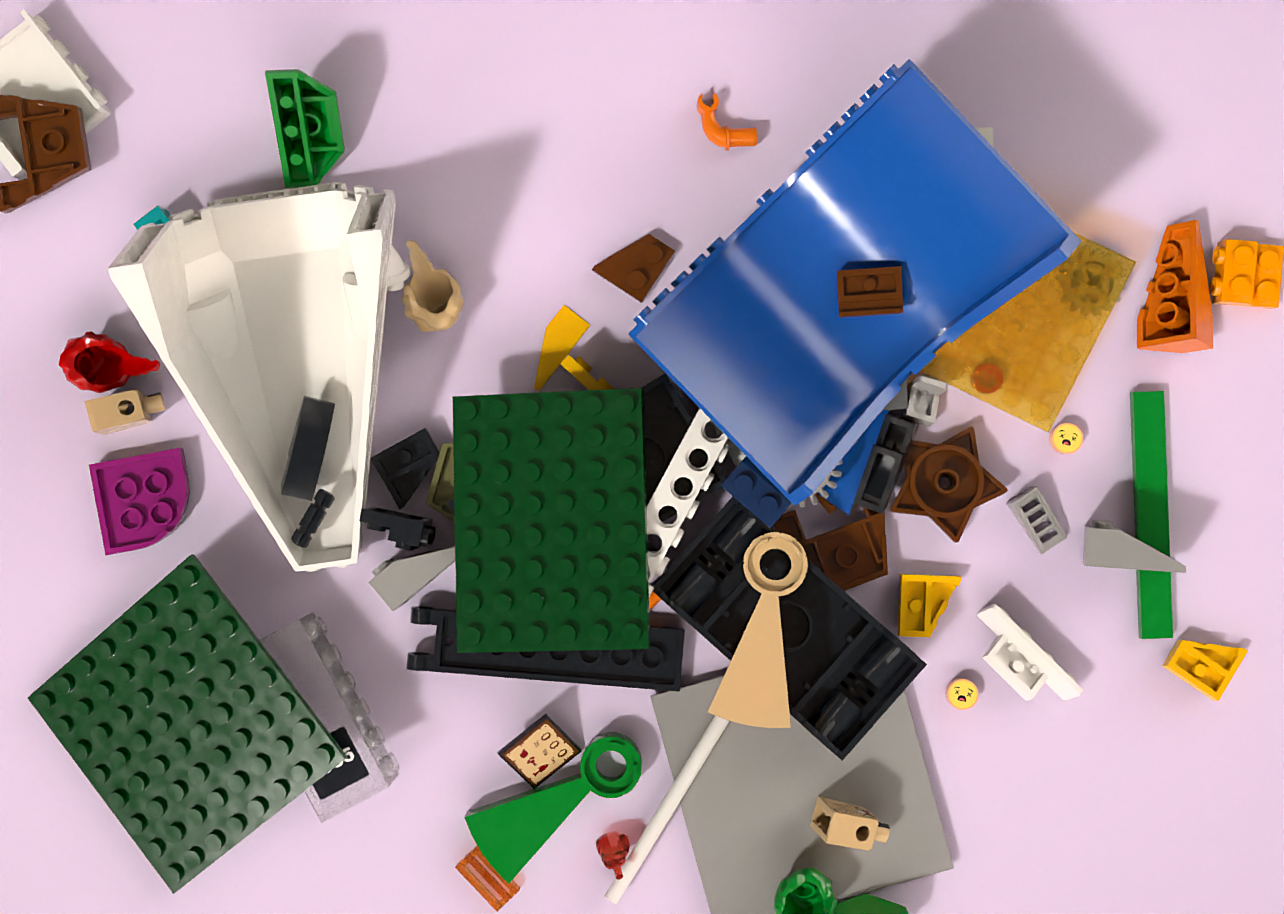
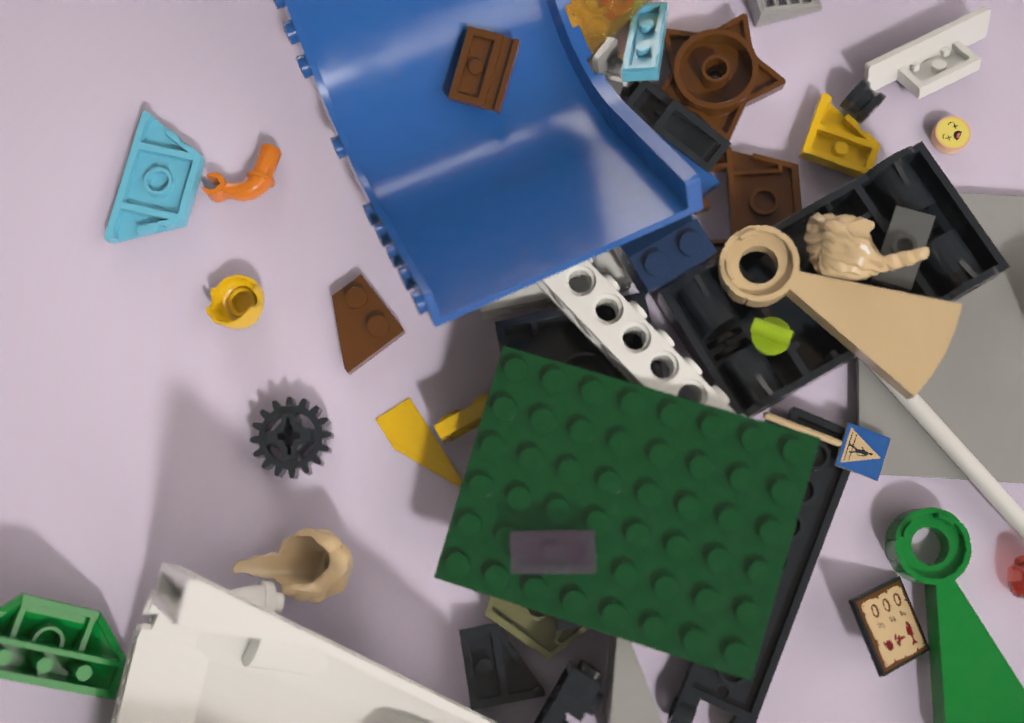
camera: 75 degrees left, 10 degrees down
none -> medium azure wing [104,111,206,244]
none -> yellow hair [205,274,265,330]
none -> black gear [250,397,334,479]
none -> clear purple plate [510,529,596,574]
none -> medium azure tile [621,2,669,82]
none -> lime plate [750,317,794,355]
none -> piece [763,412,891,481]
none -> tan hair [804,213,930,282]
none -> black wheel [840,78,887,124]
none -> dark grey plate [871,205,936,292]

